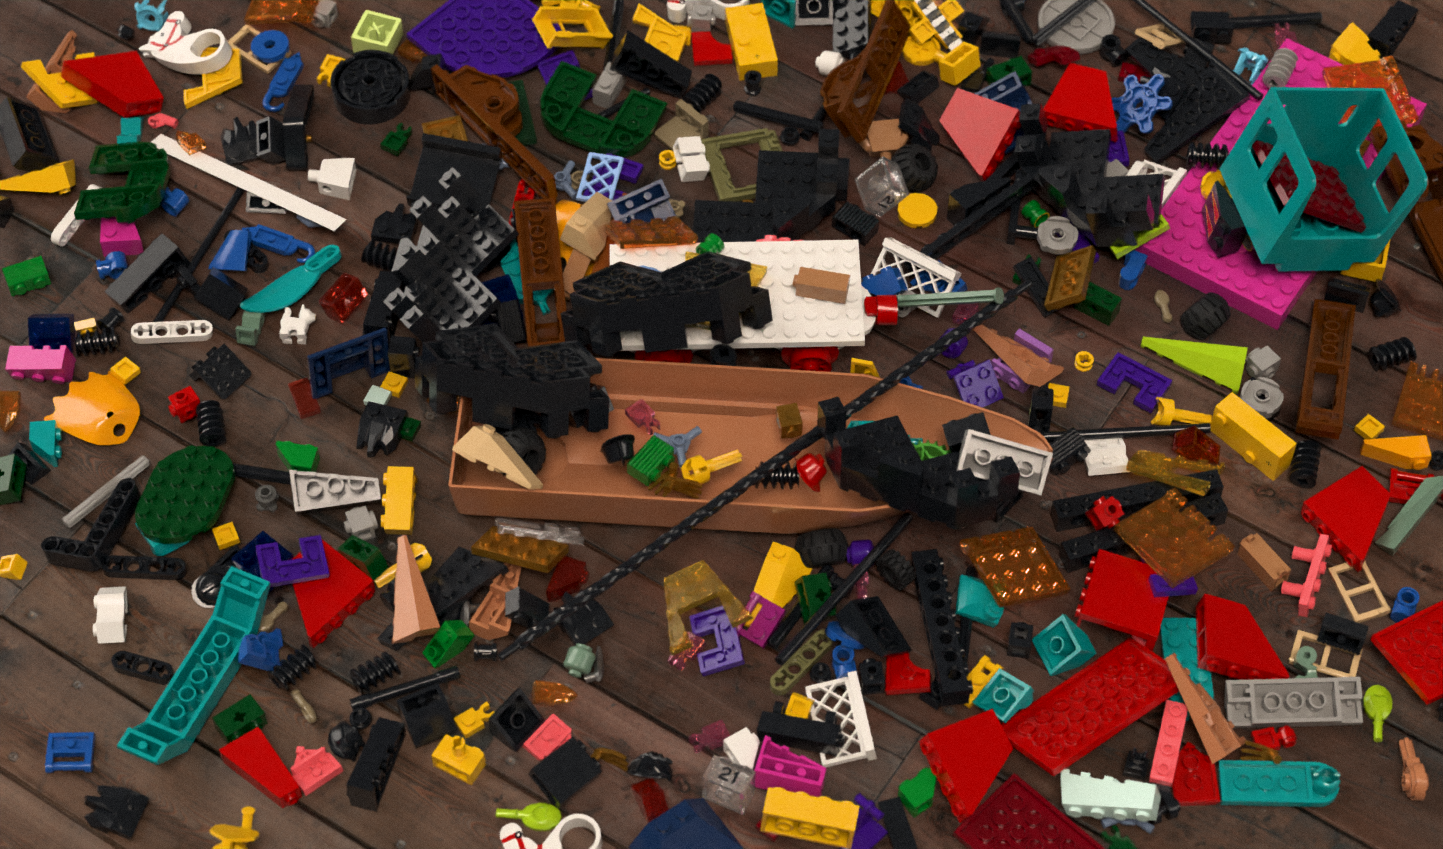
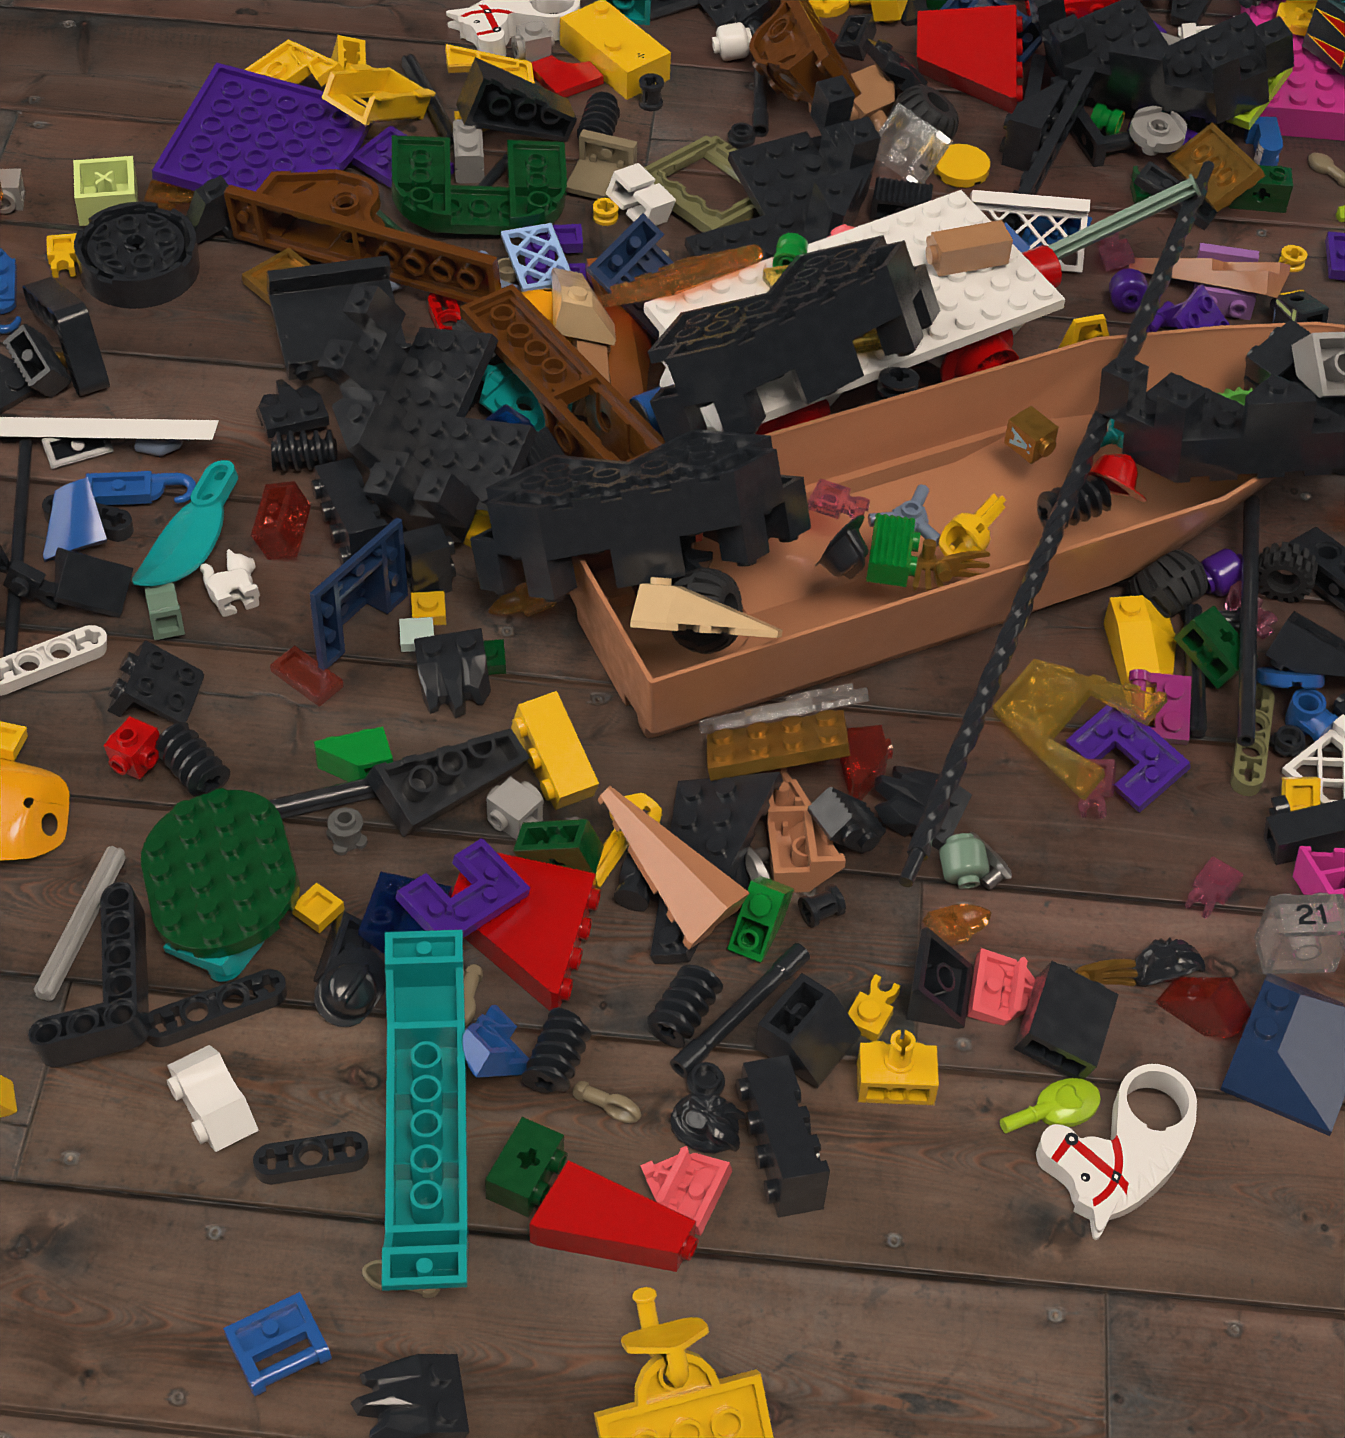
camera: 30 degrees left, 5 degrees down
white torso [308,158,357,200] -> none
dark green plate [380,123,412,156] -> none
white slope [723,727,760,785] -> none
black axle [733,100,824,133] -> none

